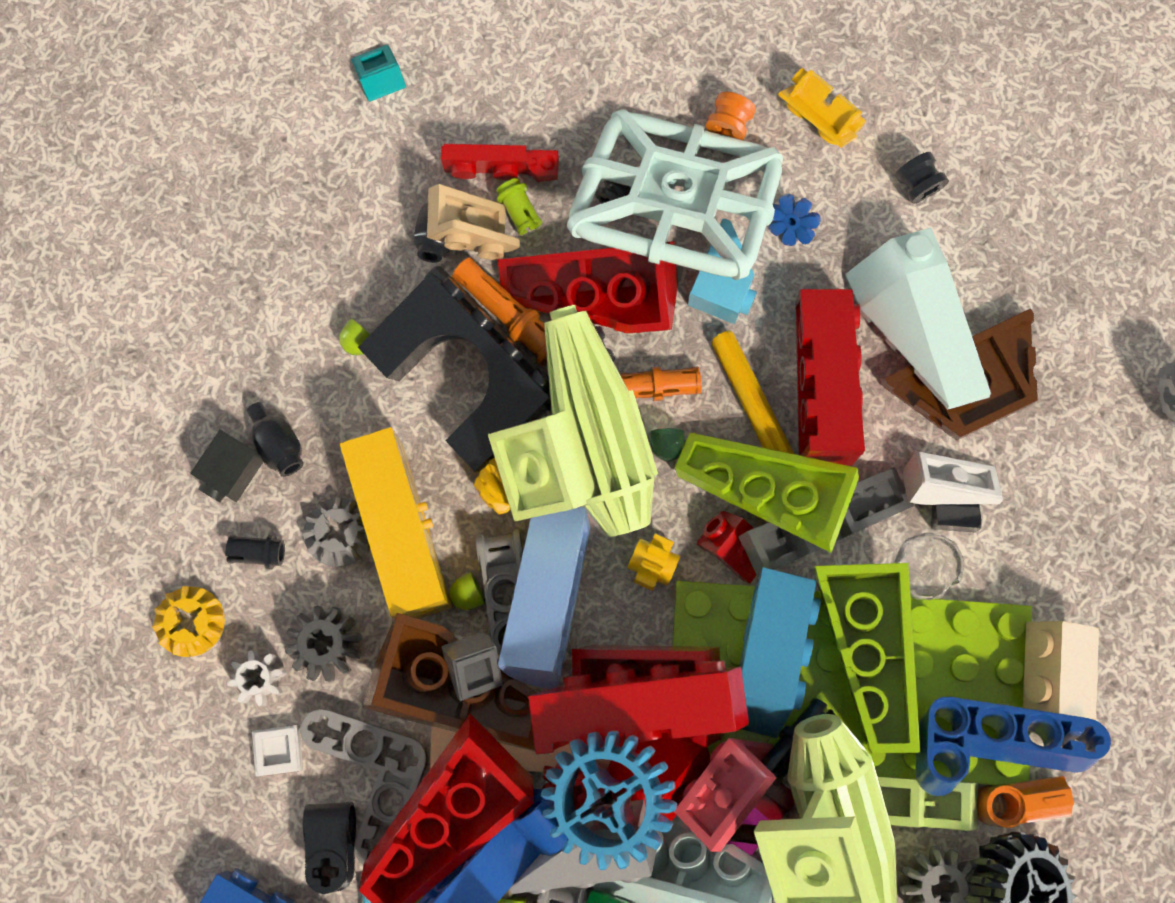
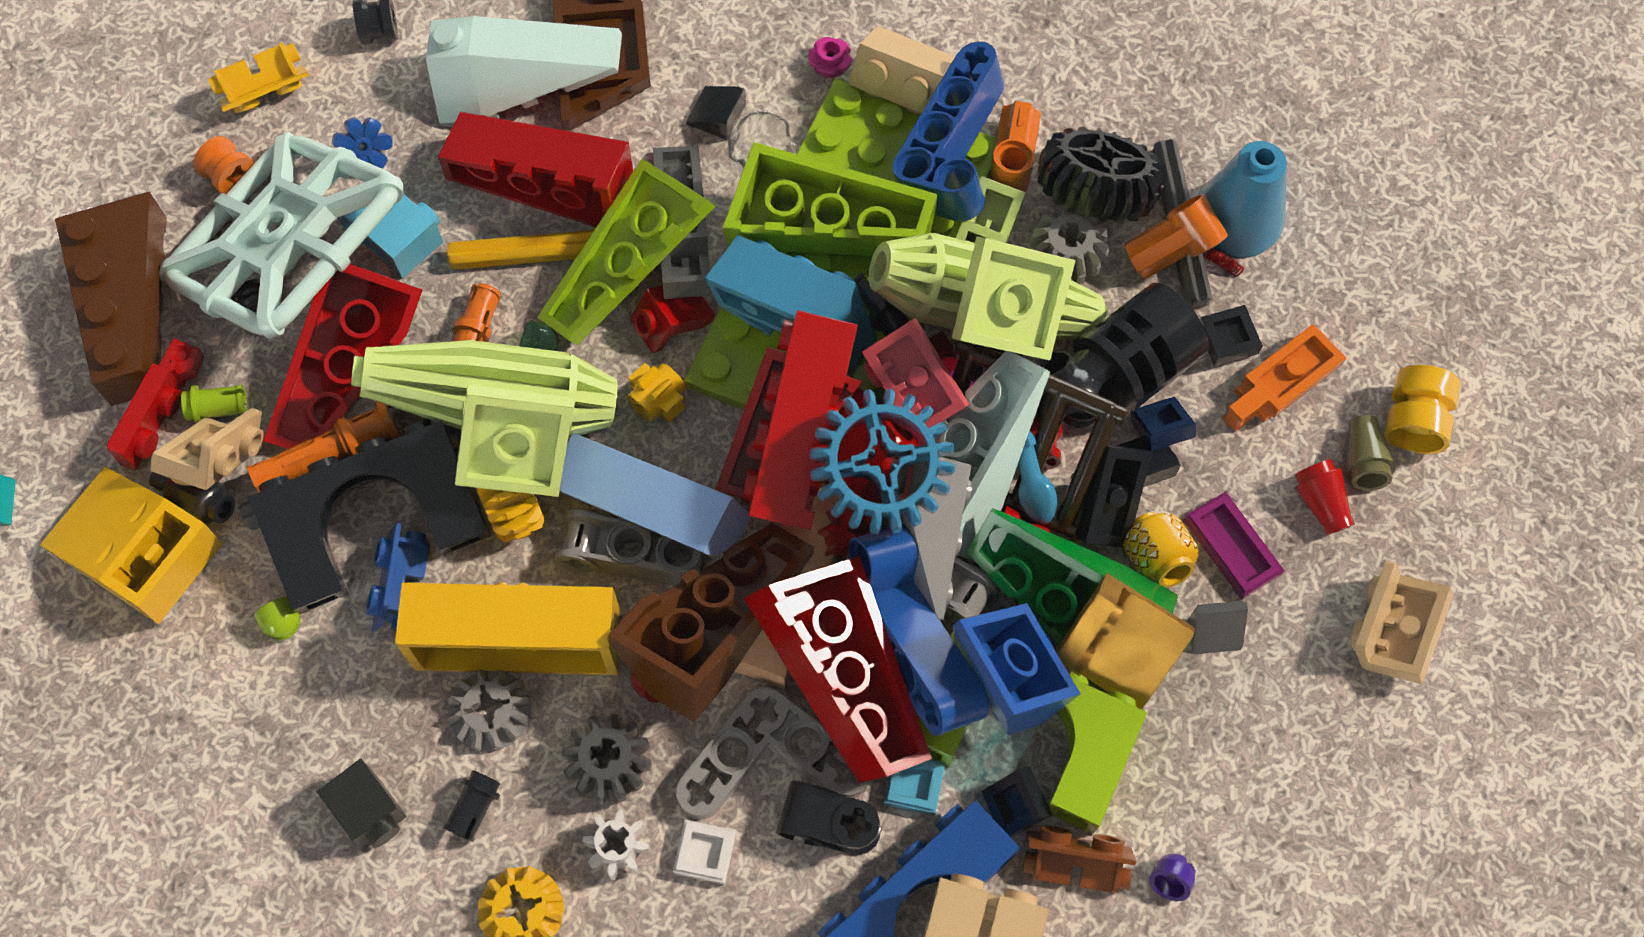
camera: 75 degrees left, 10 degrees down
black plant [247,402,304,477] -> none
dark grey slope [442,632,503,701] -> none
lime hinge [449,572,486,610] -> none
white slope [903,451,1003,505] -> none
none -> yellow slope [40,467,223,625]
none -> reddish brown wedge [55,191,167,406]
none -> blue hinge [366,523,430,632]
none -> dark pink plate [808,37,852,78]

